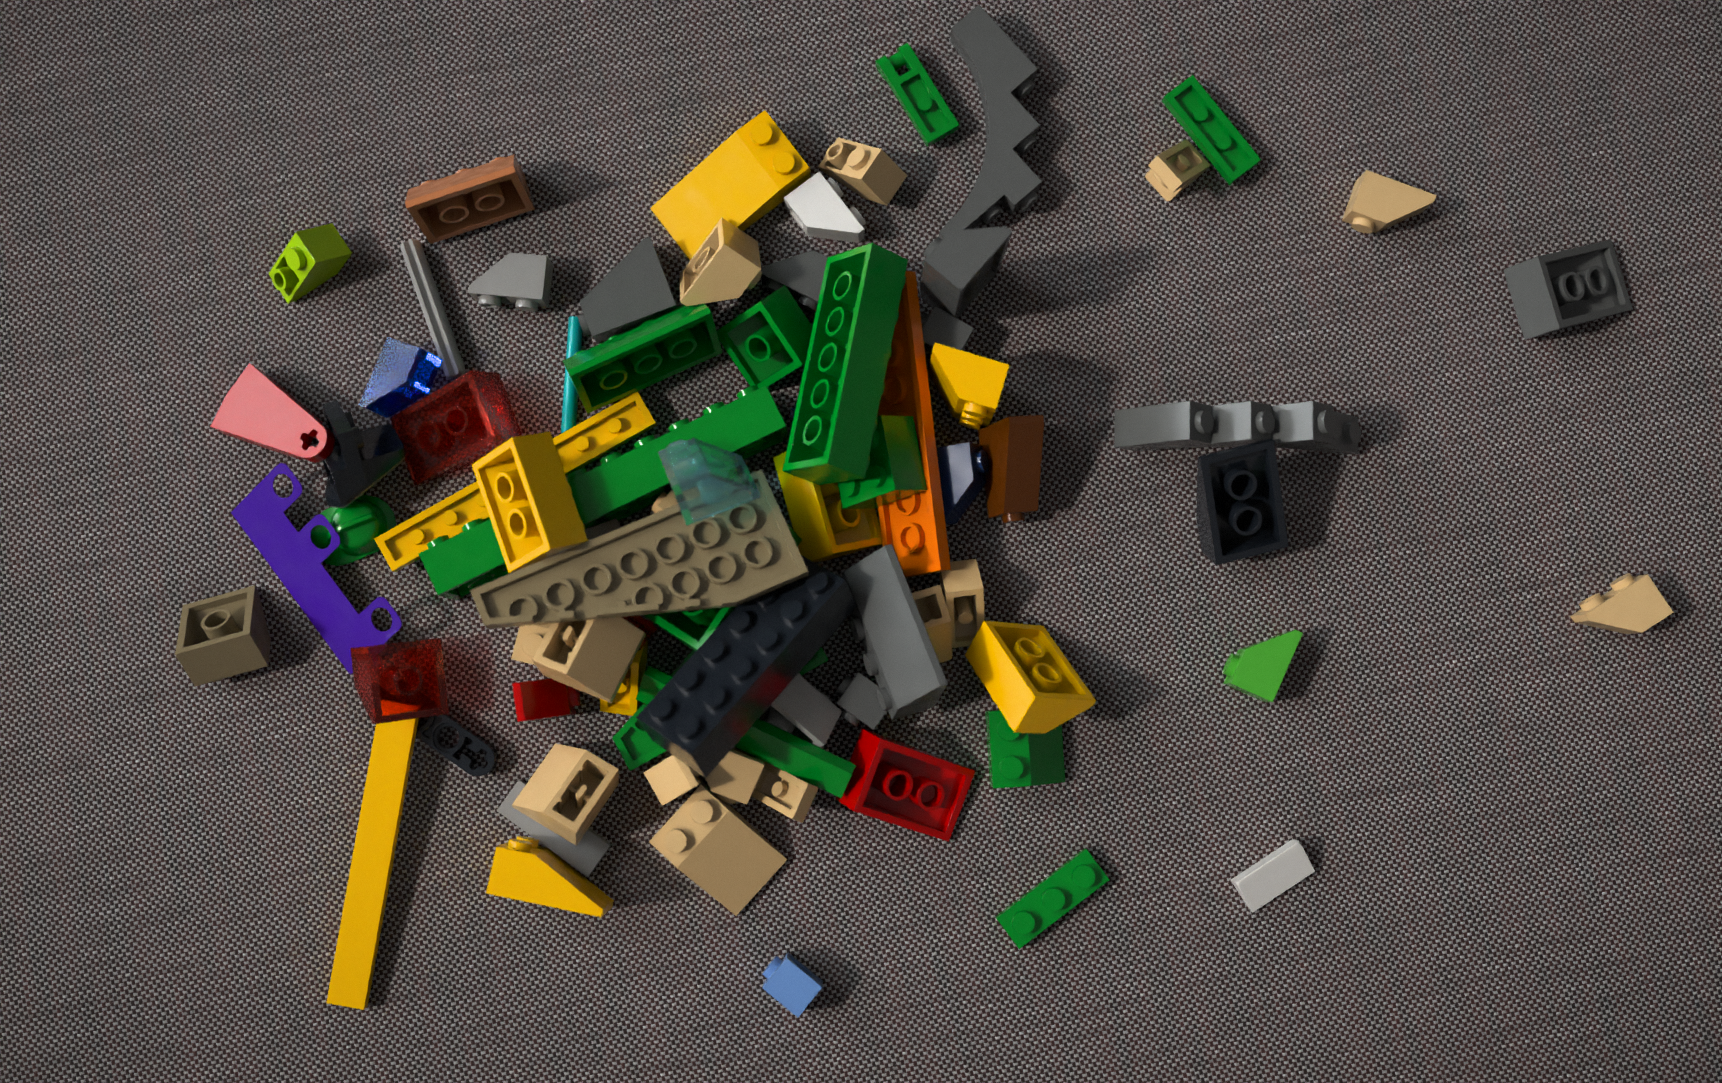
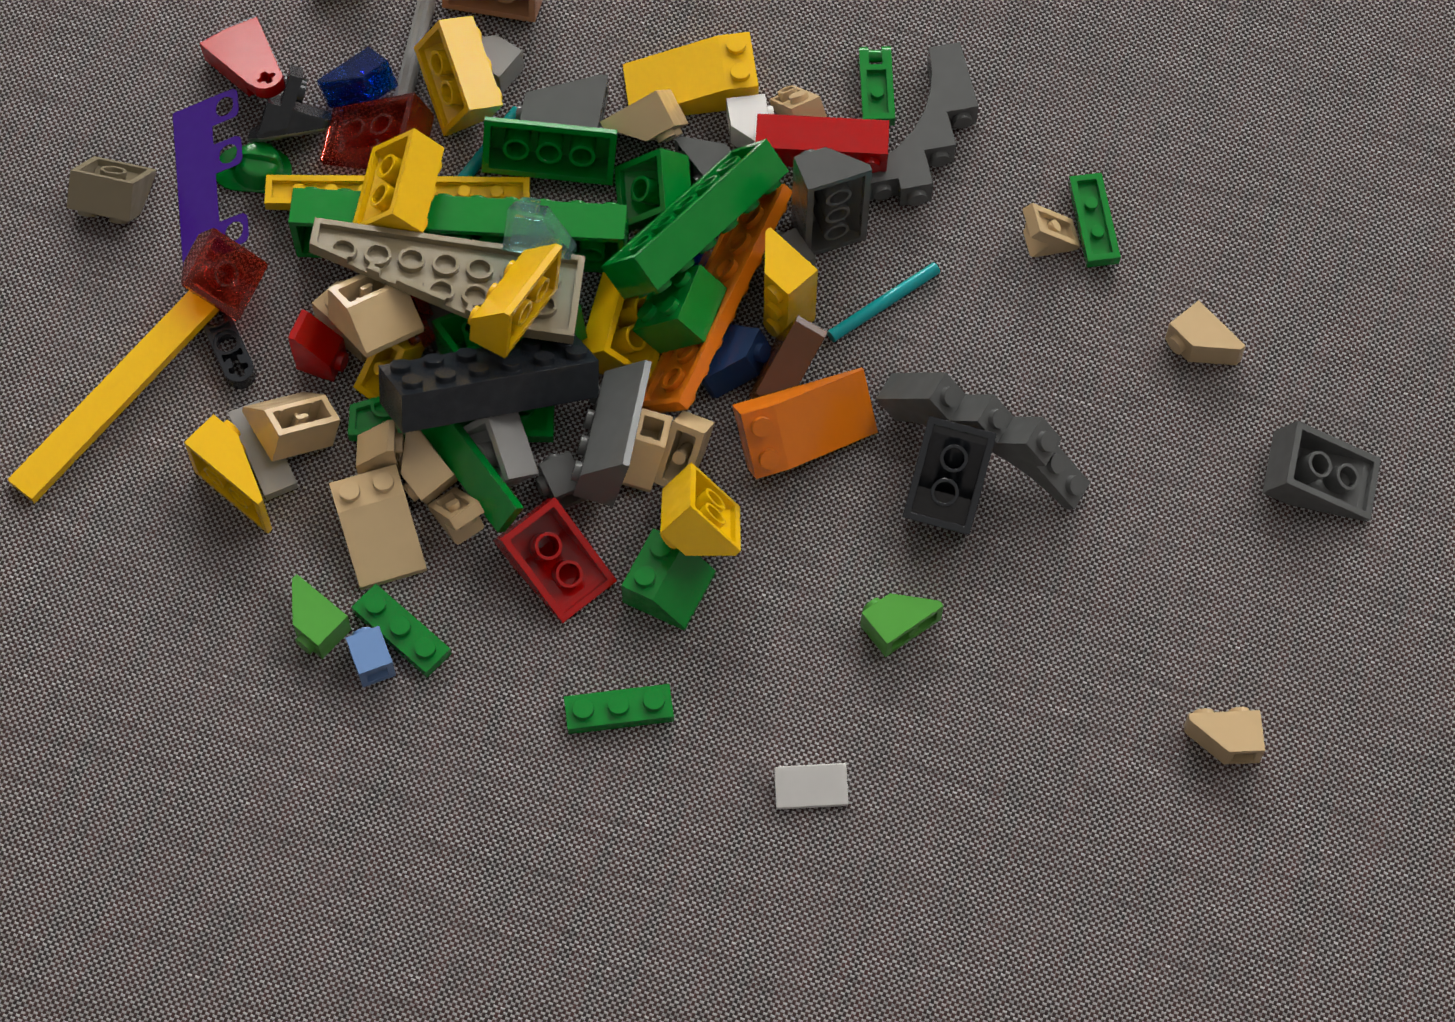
camera: 30 degrees right, 20 degrees down
none -> bright green slope [292,574,352,659]
none -> green plate [351,584,452,678]
none -> yellow slope [414,16,503,136]
none -> yellow slope [468,243,563,358]
none -> orange slope [732,367,878,479]
none -> red brick [756,113,890,173]
none -> teal bar [827,262,940,343]

